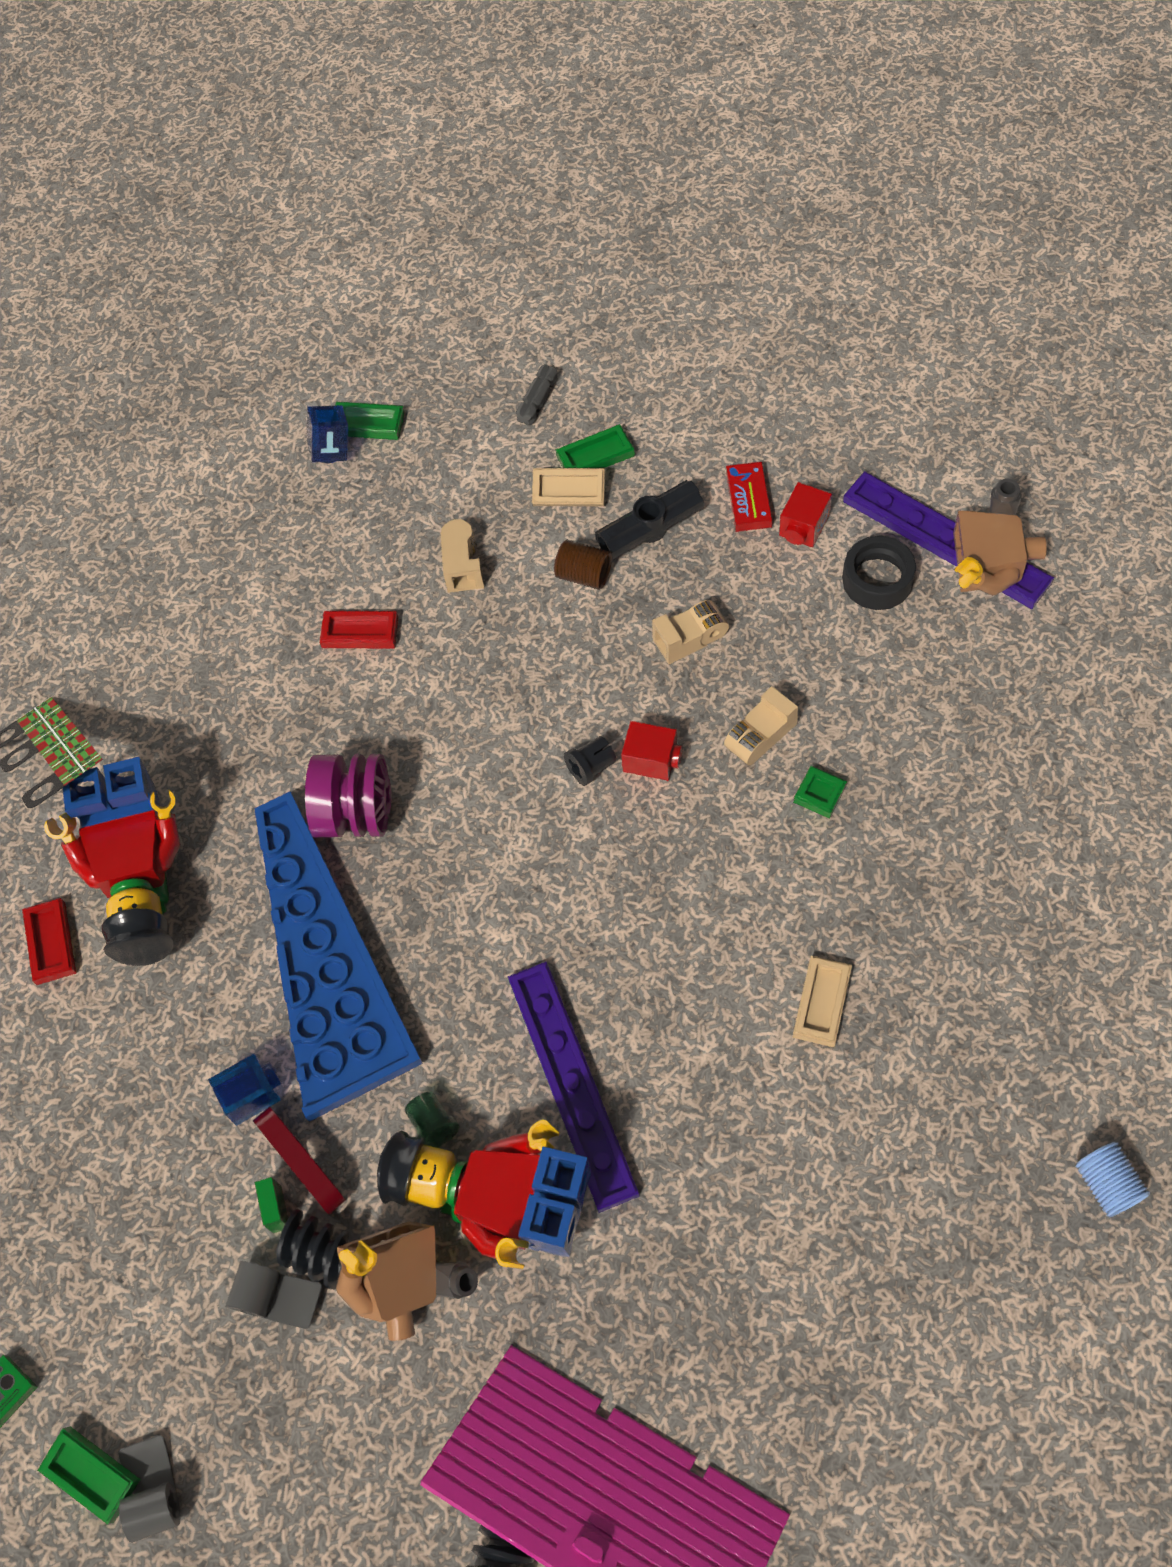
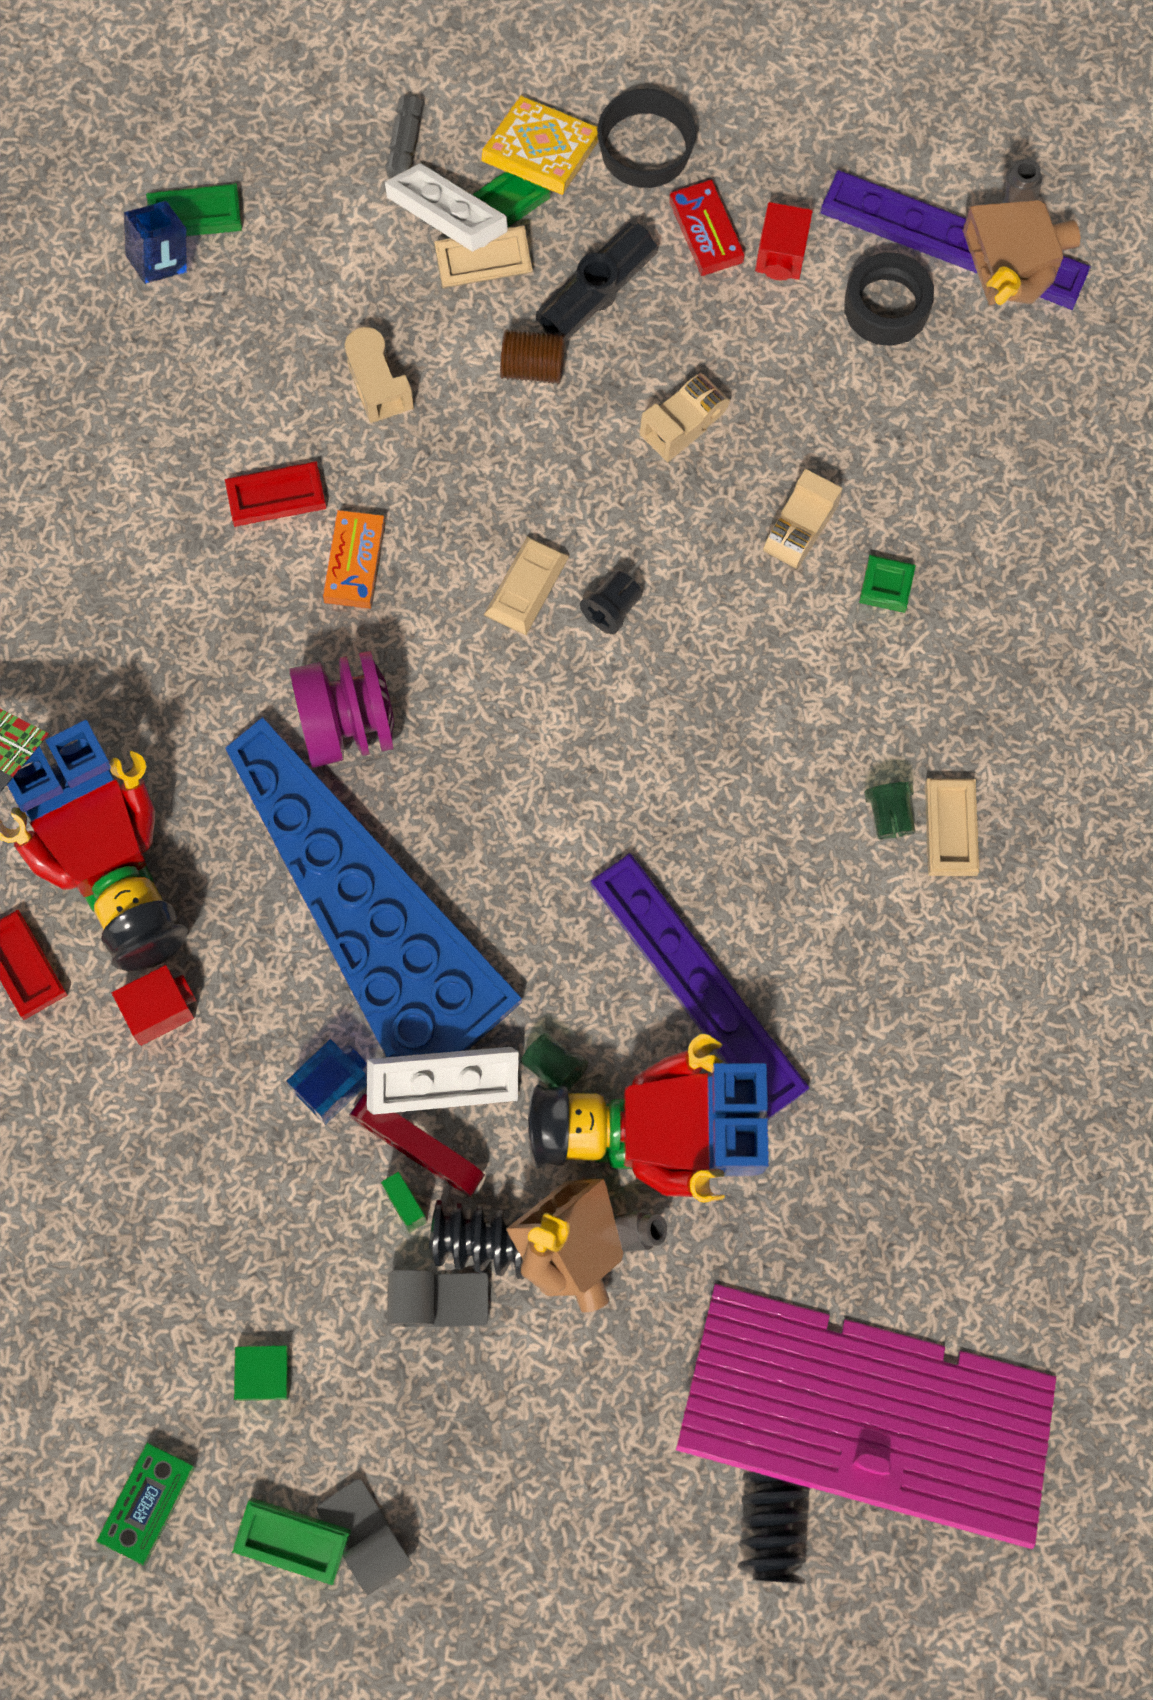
camera: 25 degrees left, 10 degrees up
red brick [621,721,683,781] -> none
none -> red brick [111,965,196,1046]
none -> green tile [234,1346,289,1401]
none -> orange tile [323,510,385,609]
none -> white plate [367,1047,519,1115]
none -> white plate [385,163,508,252]
none -> yellow tile [481,95,598,195]
none -> tan tile [484,536,569,635]
none -> black tyre [597,88,696,188]
none -> clear green bush [864,782,915,840]

